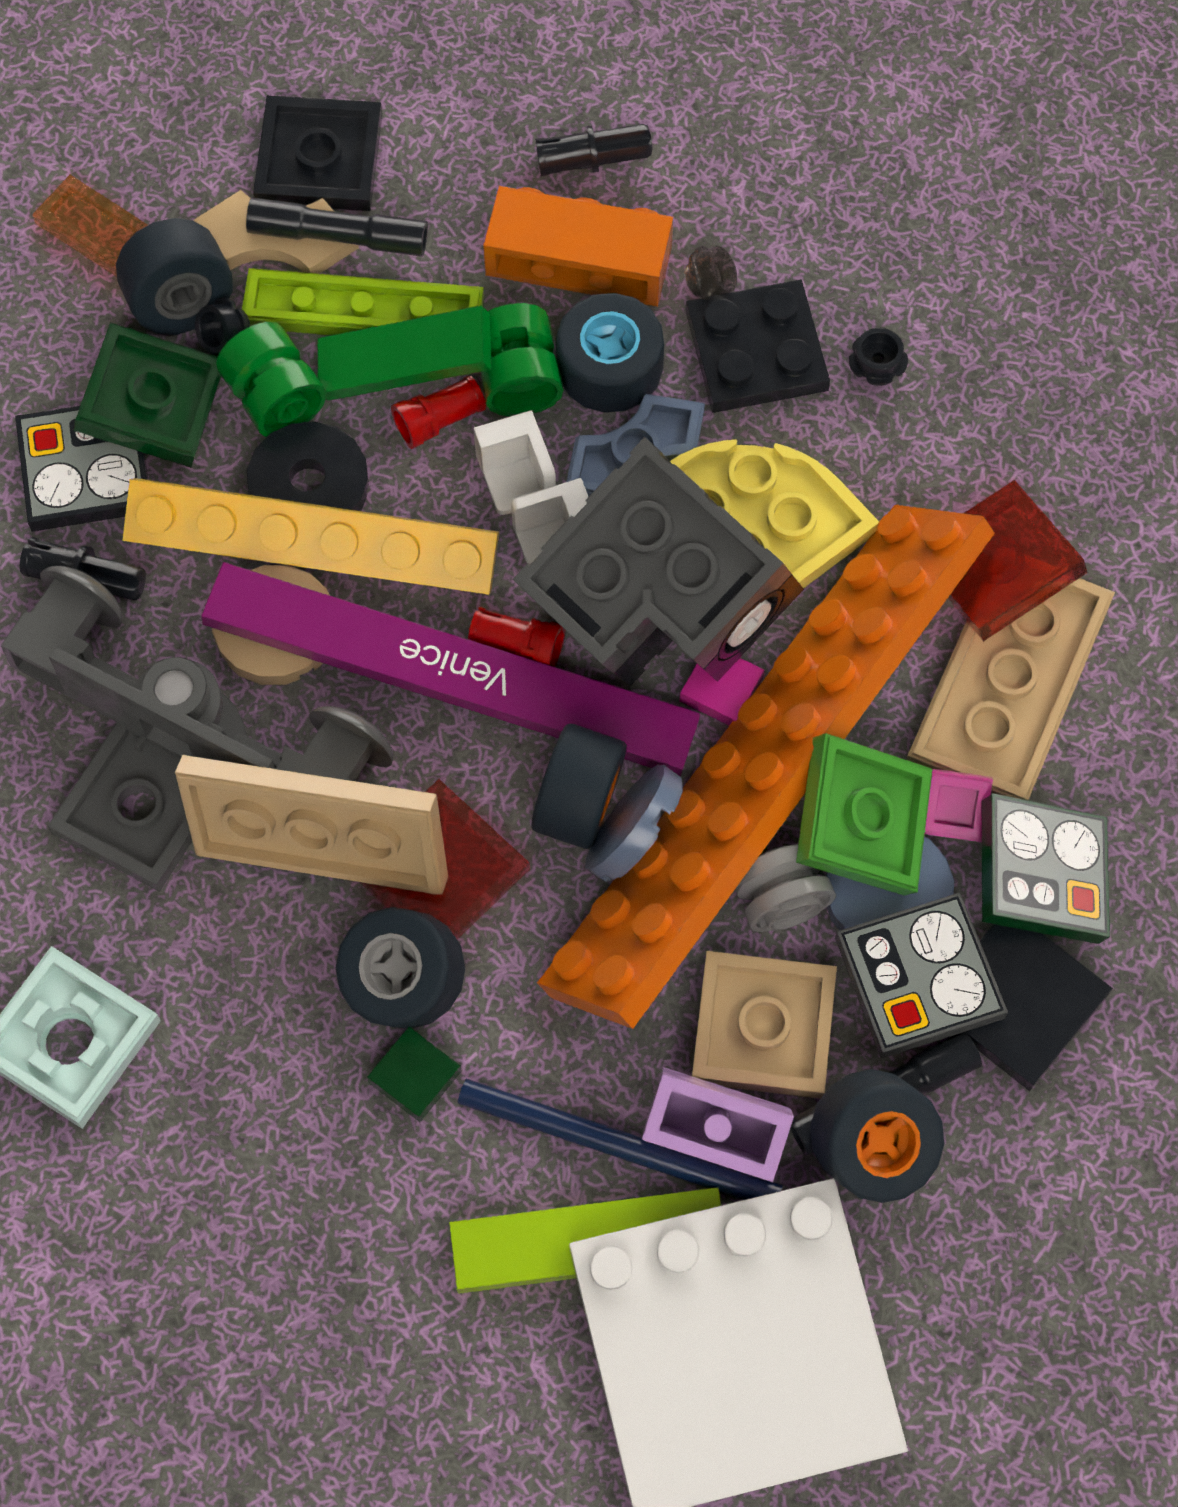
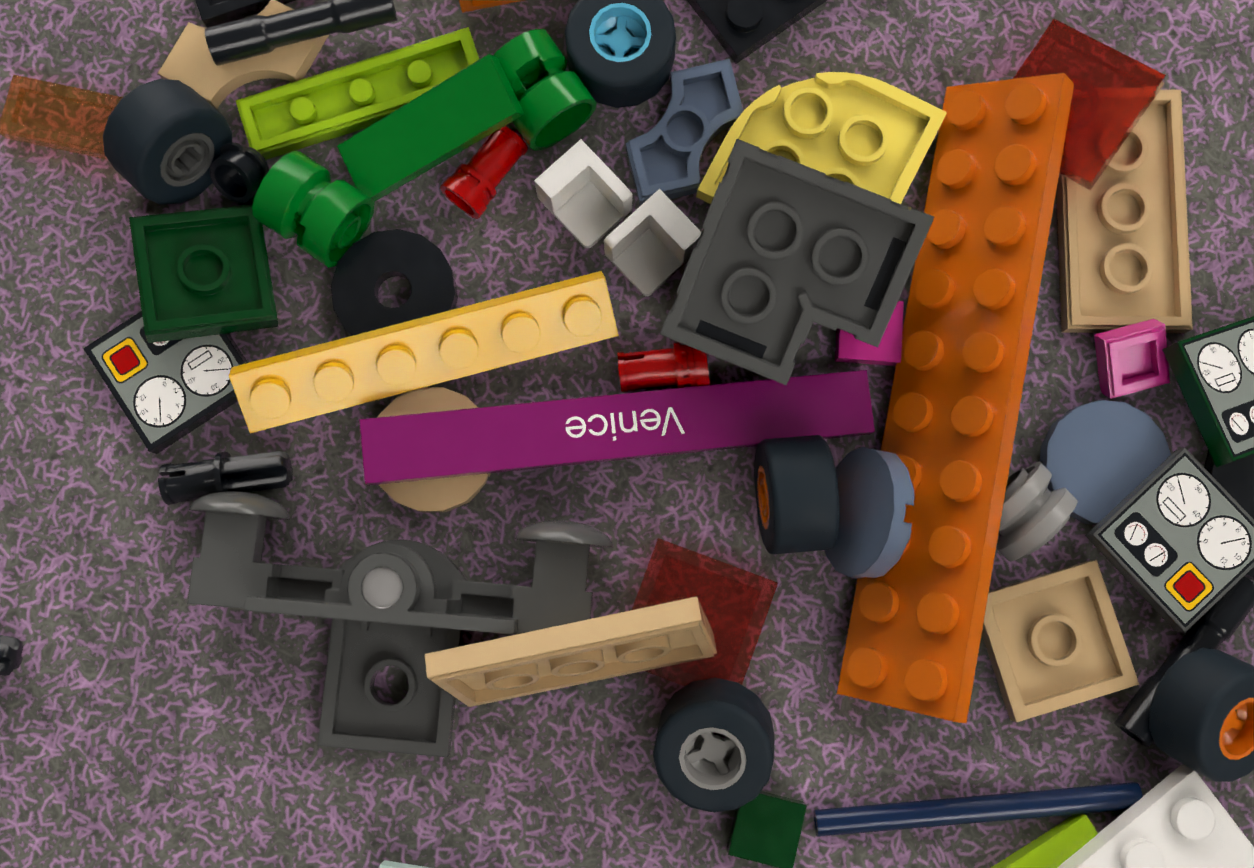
camera: 25 degrees left, 15 degrees up
lavender brick [642,1067,794,1182] -> none
bright green tile [796,733,932,896] -> none

